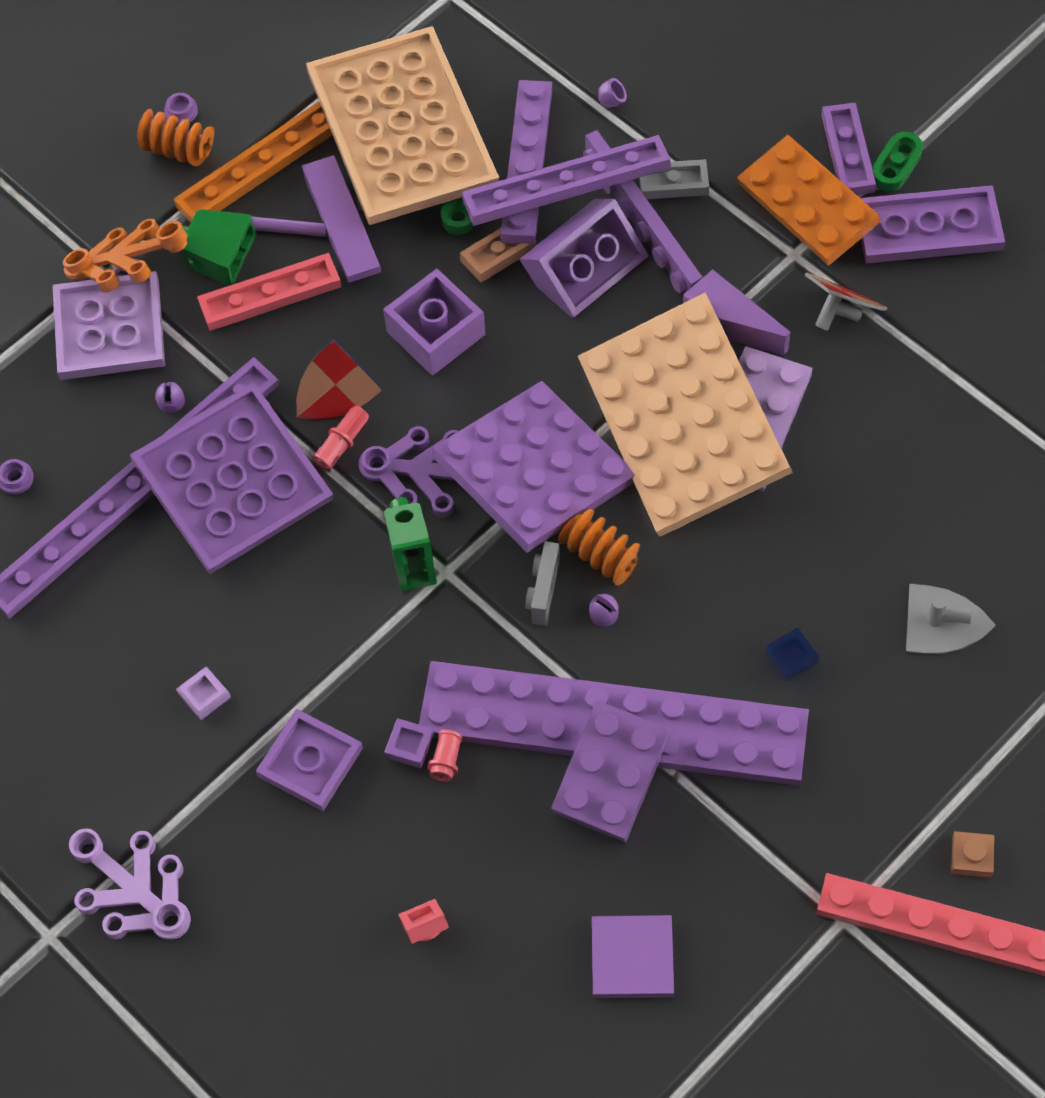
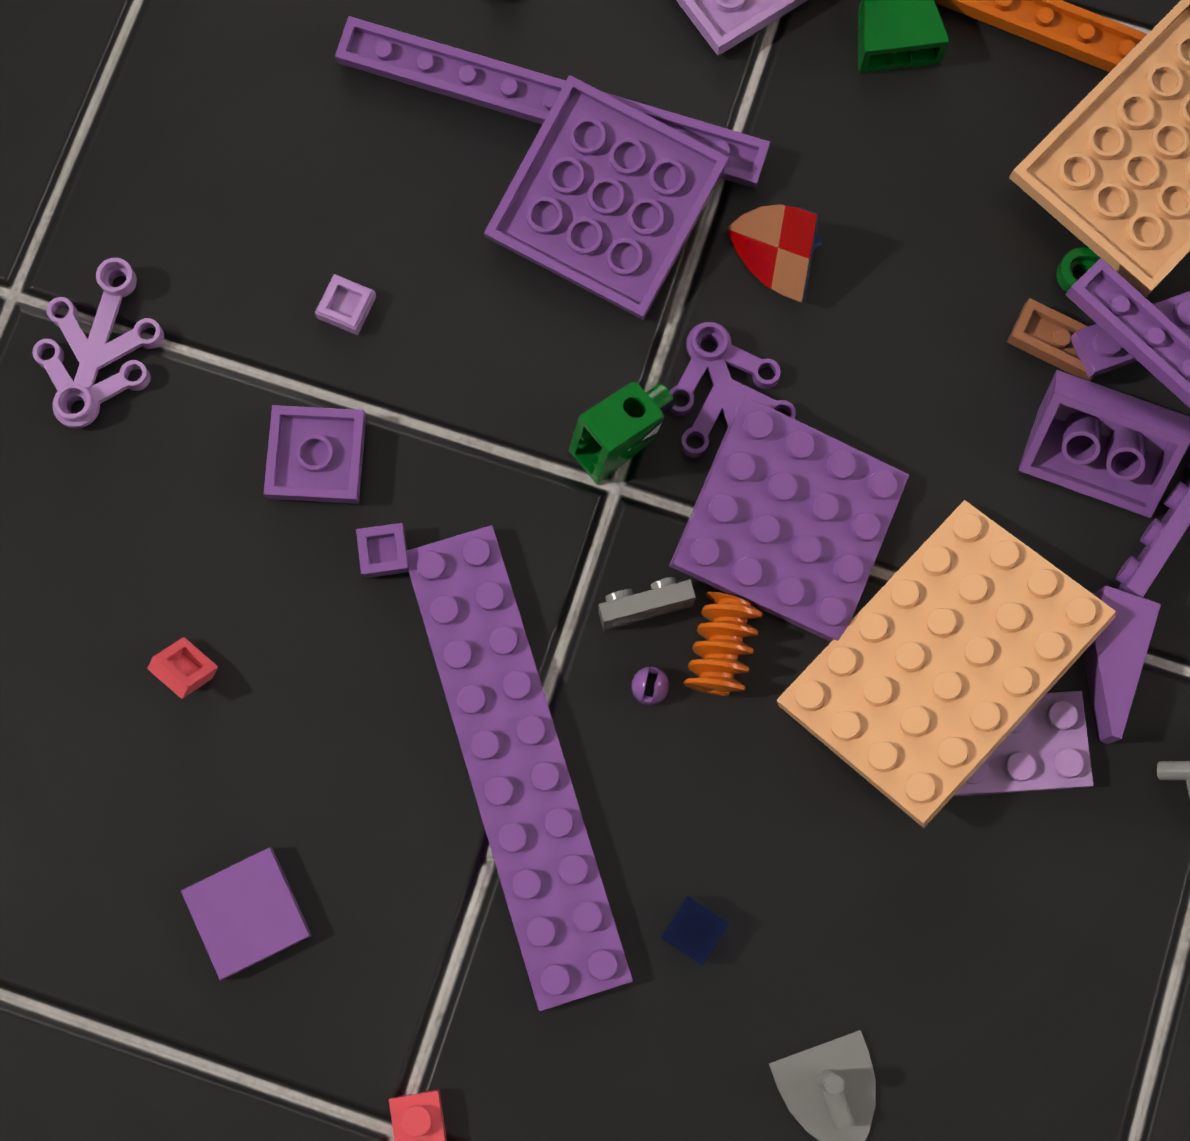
camera: 60 degrees right, 15 degrees up
medium lavender hinge [155,382,185,413] -> none
coral plate [197,253,341,331] -> none
medium lavender bar [252,217,328,237] -> none
medium lavender slope [302,155,381,283] -> none
coral axle [312,406,369,472] -> none
medium lavender brick [383,269,485,376] -> none
coral pin [428,730,463,782] -> none
medium lavender brick [551,700,670,843] -> none

